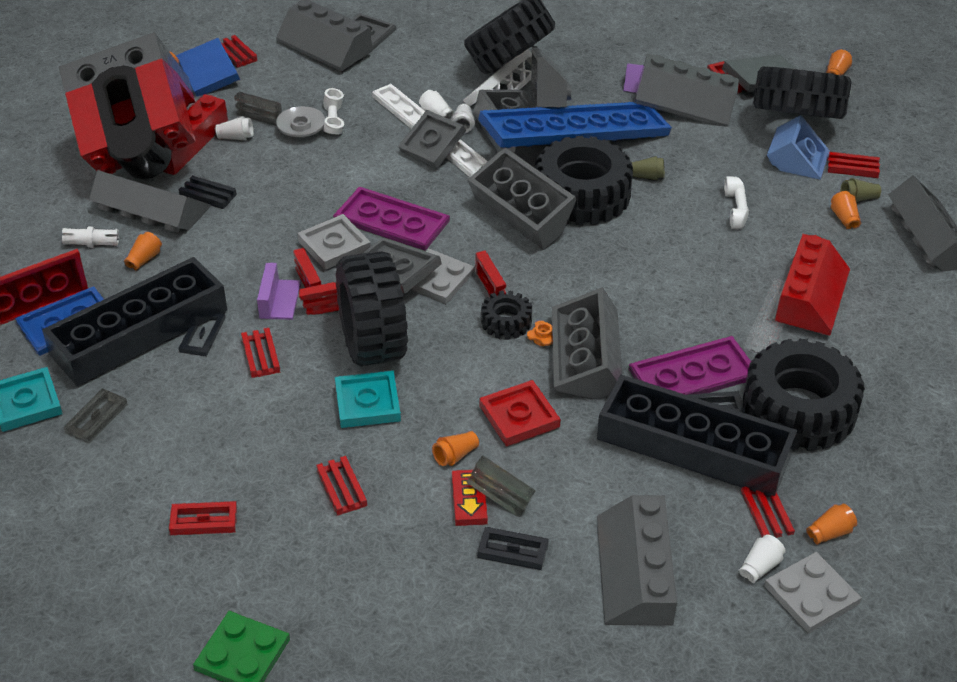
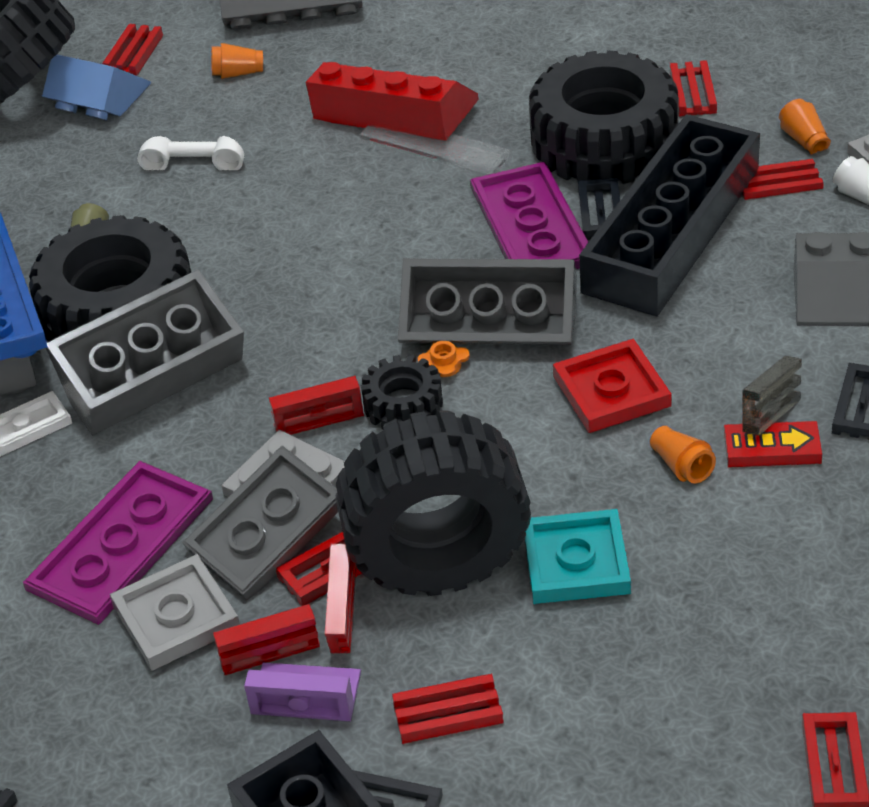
camera: 80 degrees left, 0 degrees up
red tile [316,456,367,516] -> none
olive cone [840,178,881,202] -> none
none -> red tile [670,60,717,116]

